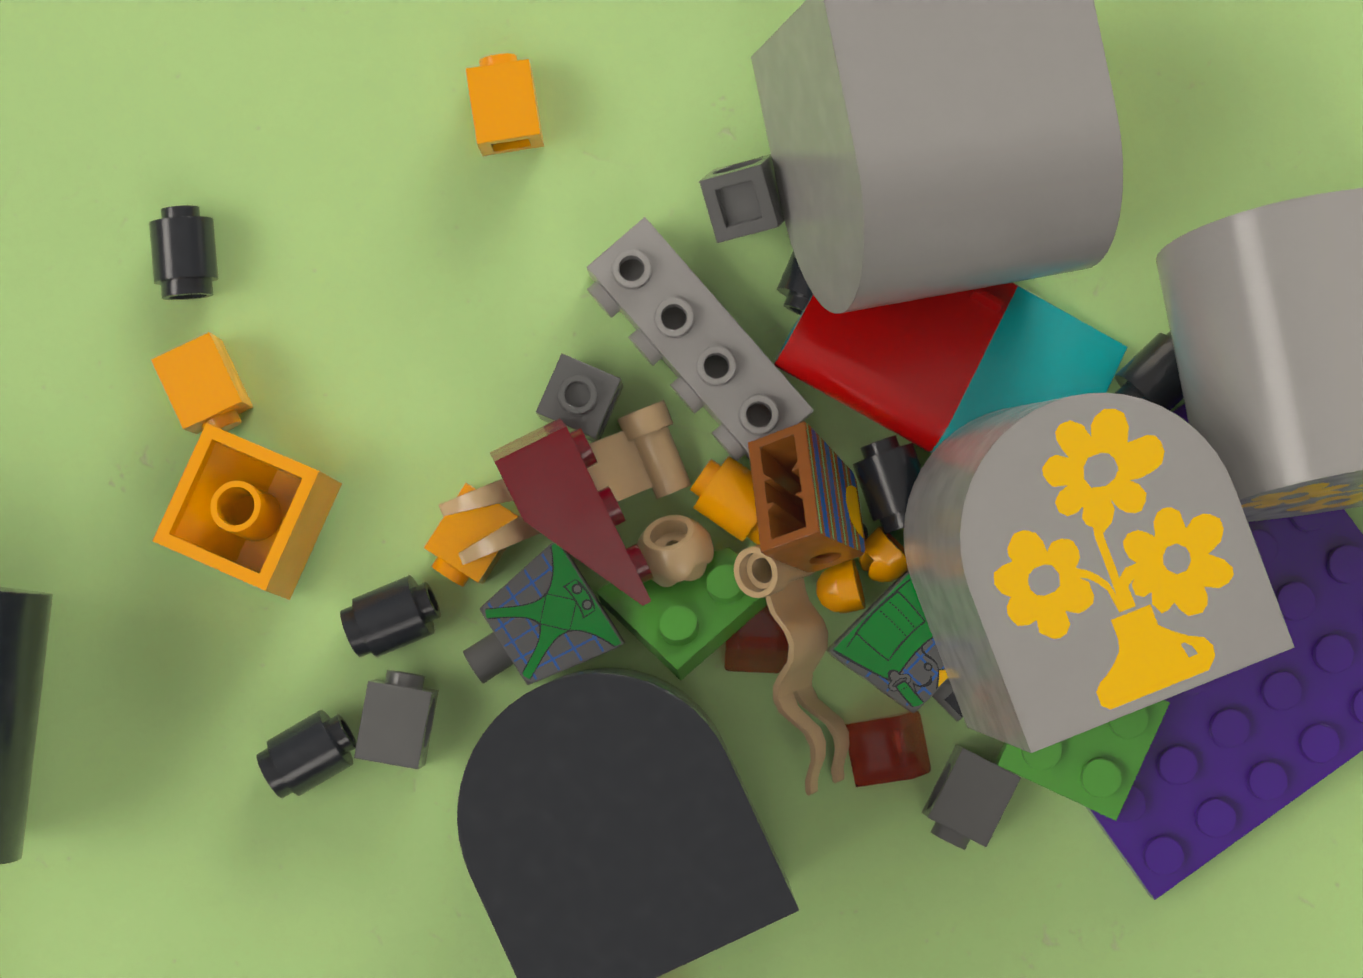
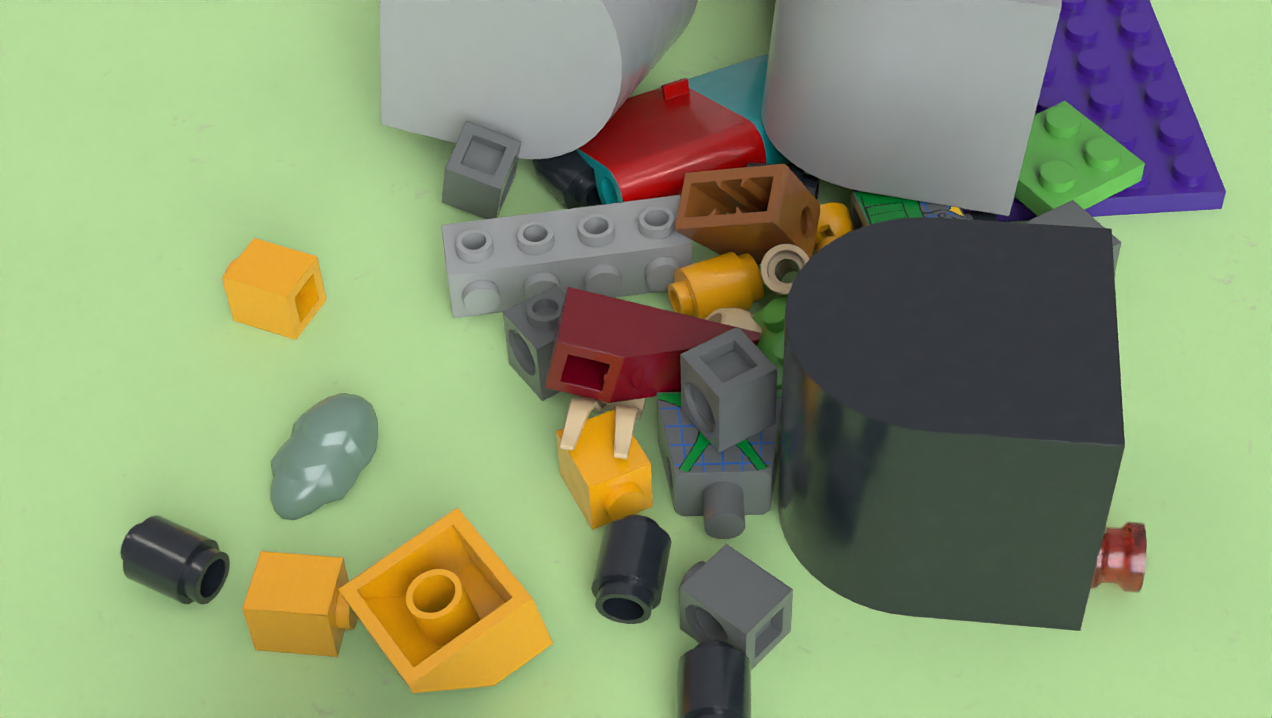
camera: 60 degrees left, 40 degrees down
none -> sand green arm [270,393,378,520]
none -> dark grey brick [680,327,777,452]

